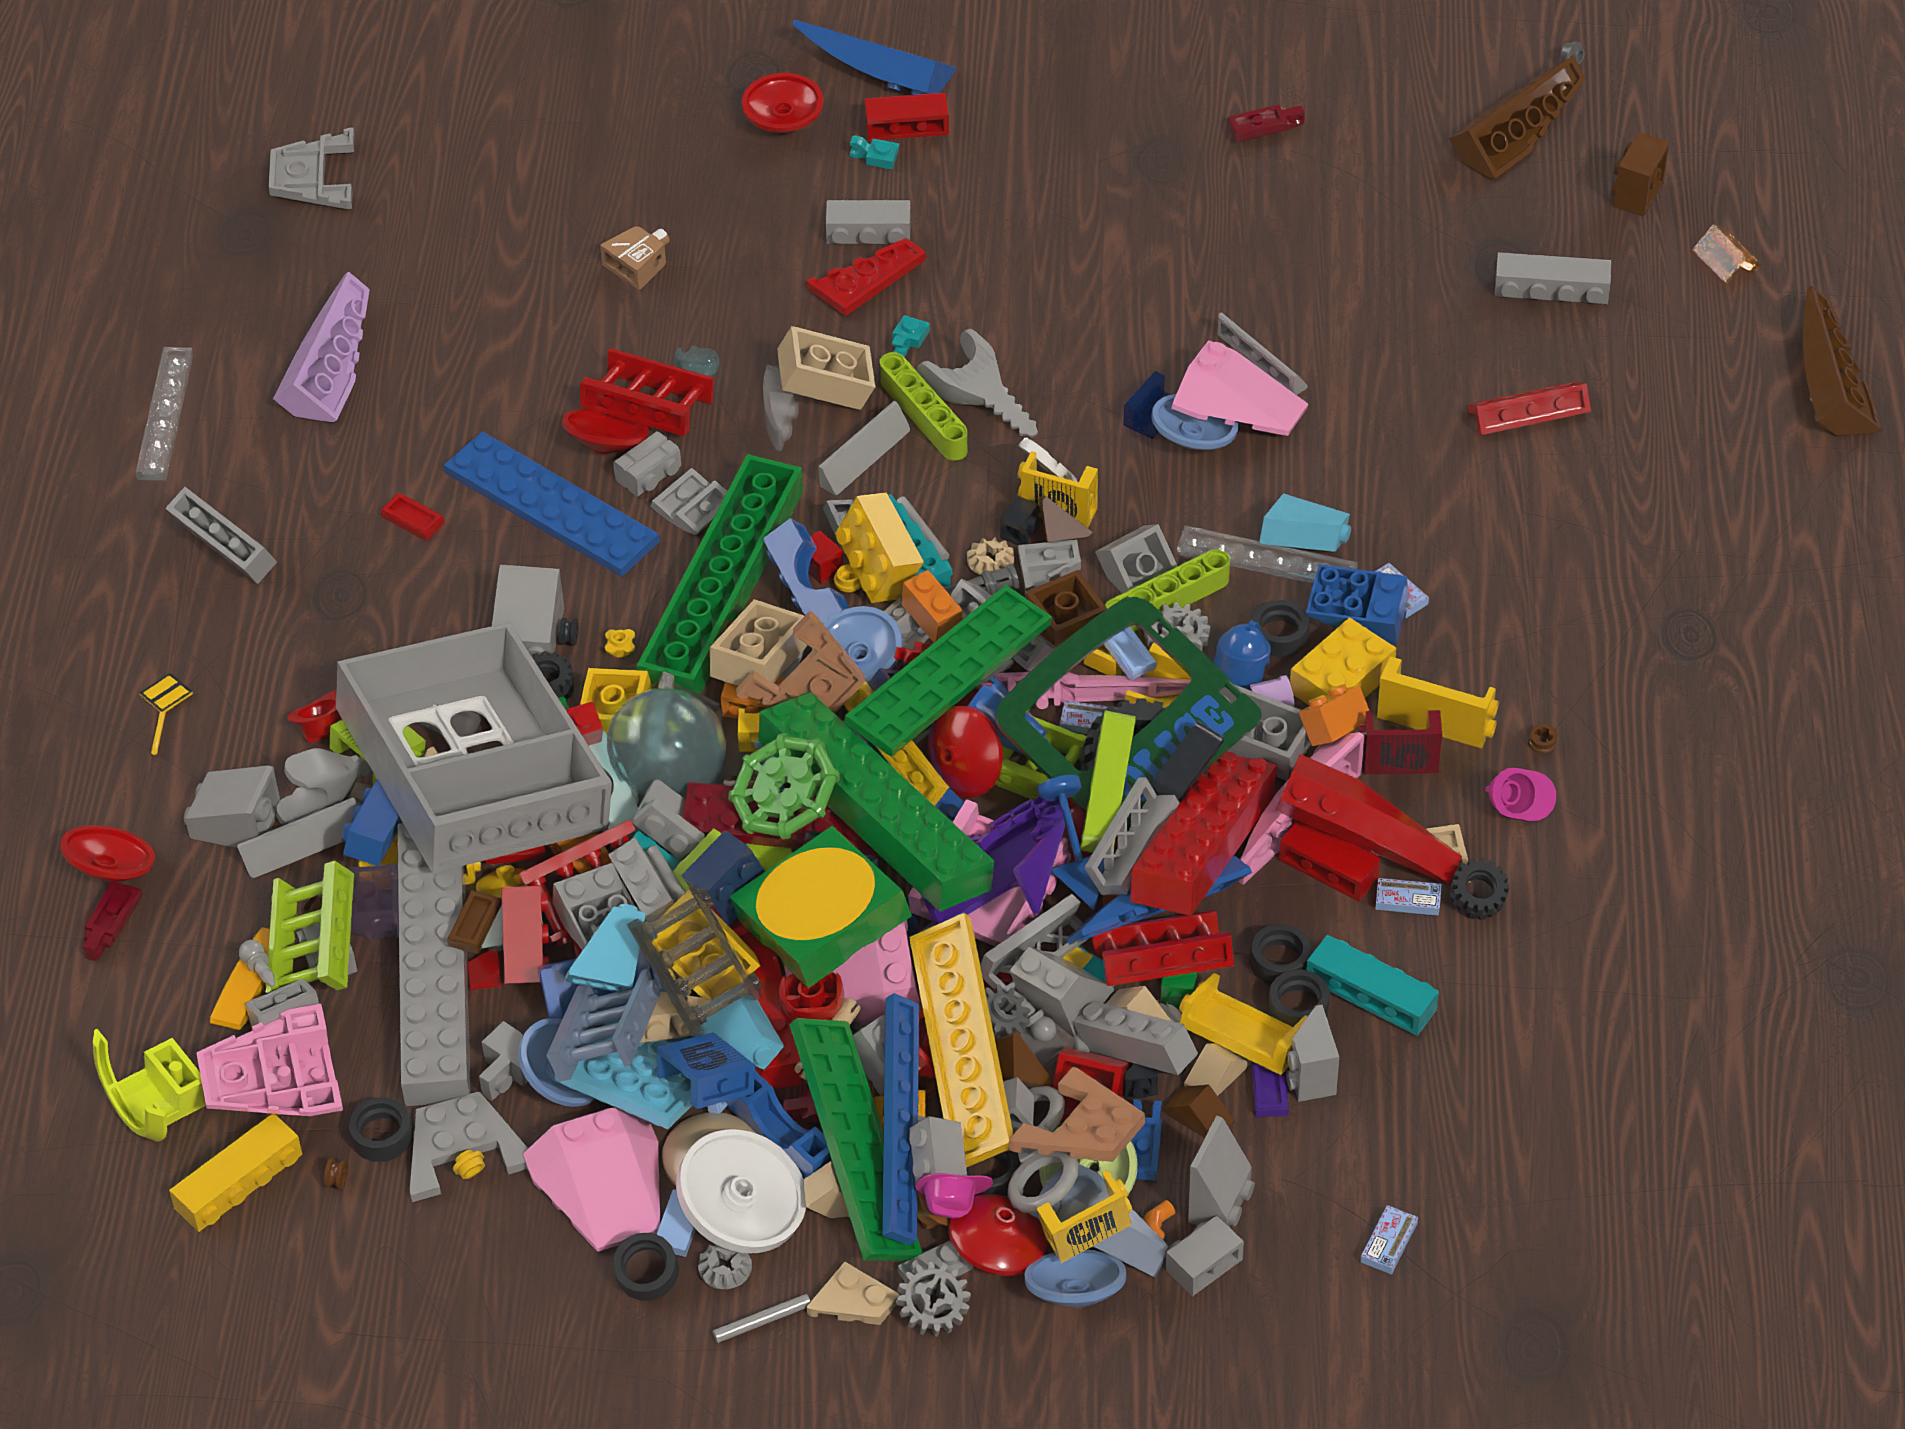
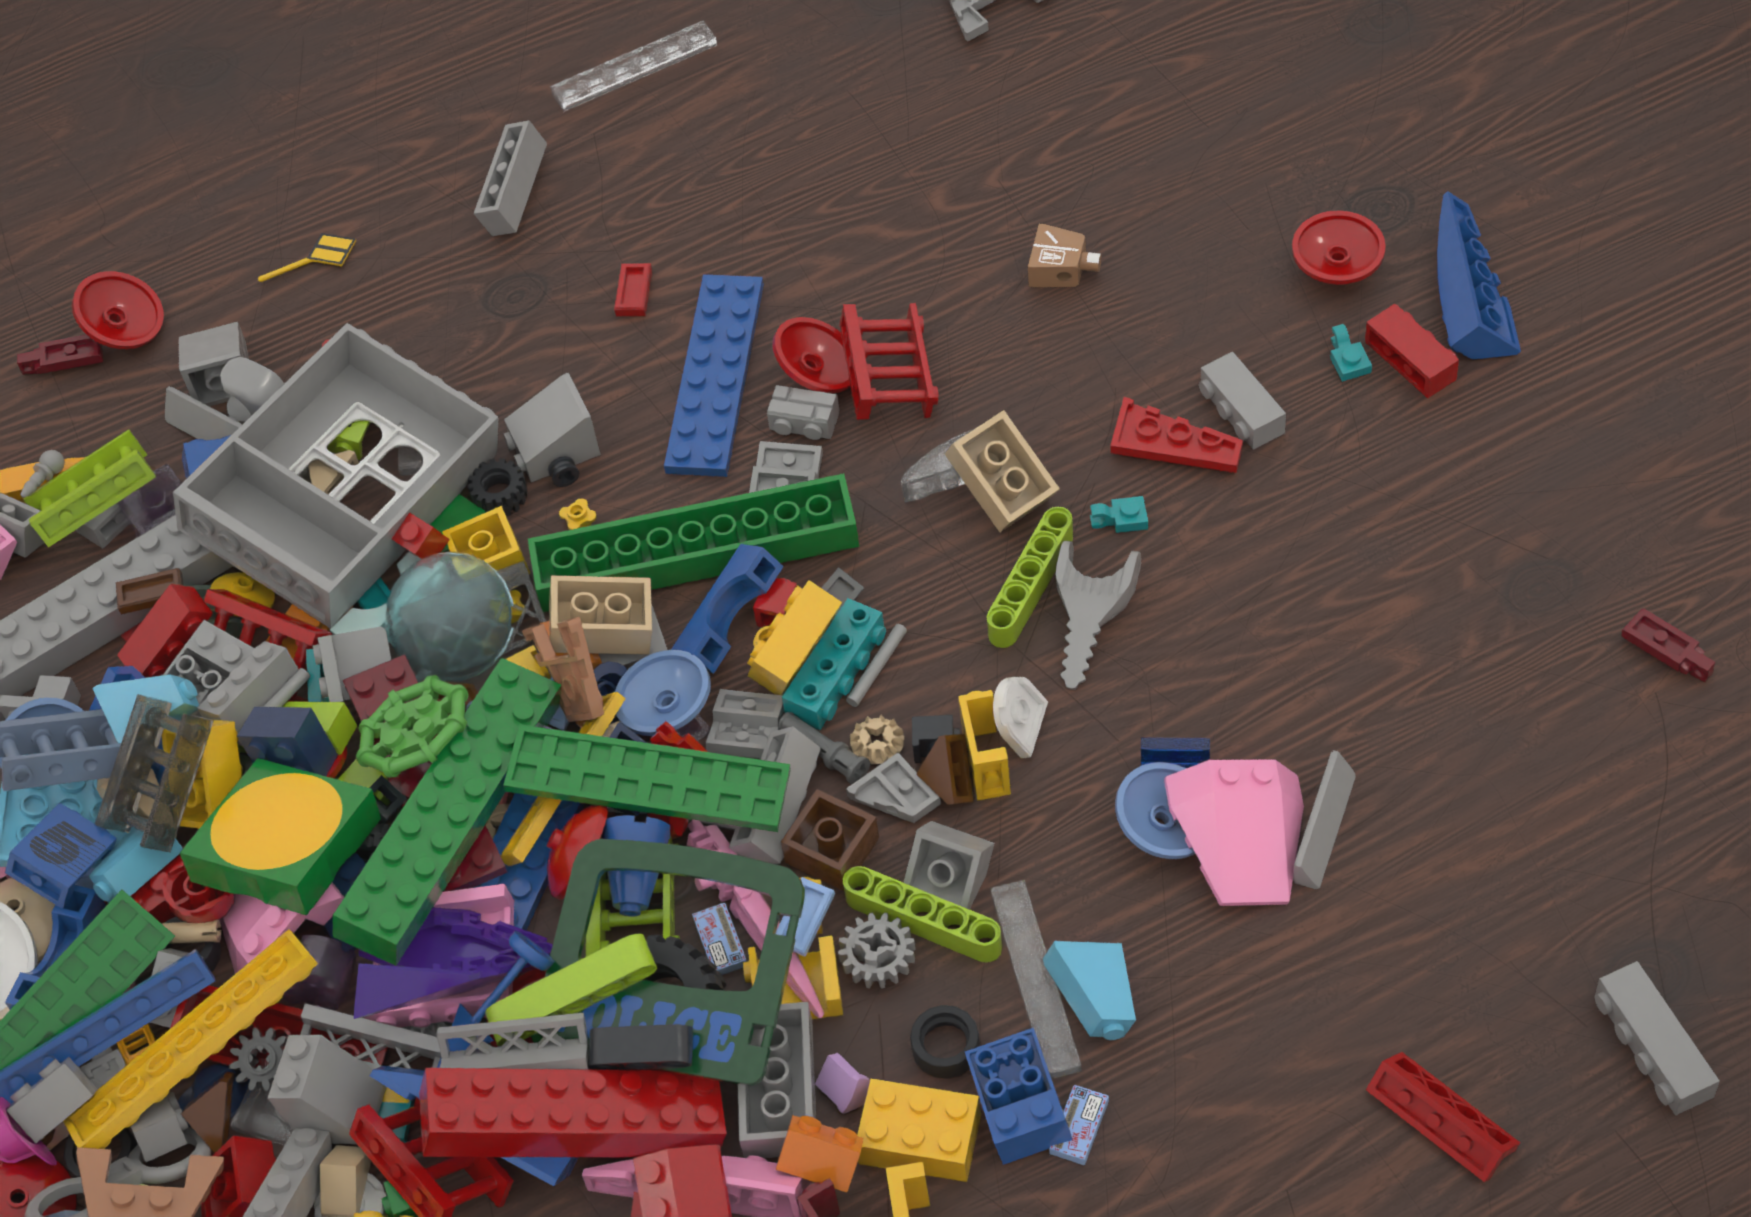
camera: 65 degrees right, 5 degrees up
lavender wedge [273,272,370,423] -> none
clear light blue hair [674,345,720,377] -> none
light grey slope [819,401,910,495] -> none
orange brick [901,570,962,643] -> none
blue helmet [1213,620,1271,691] -> none

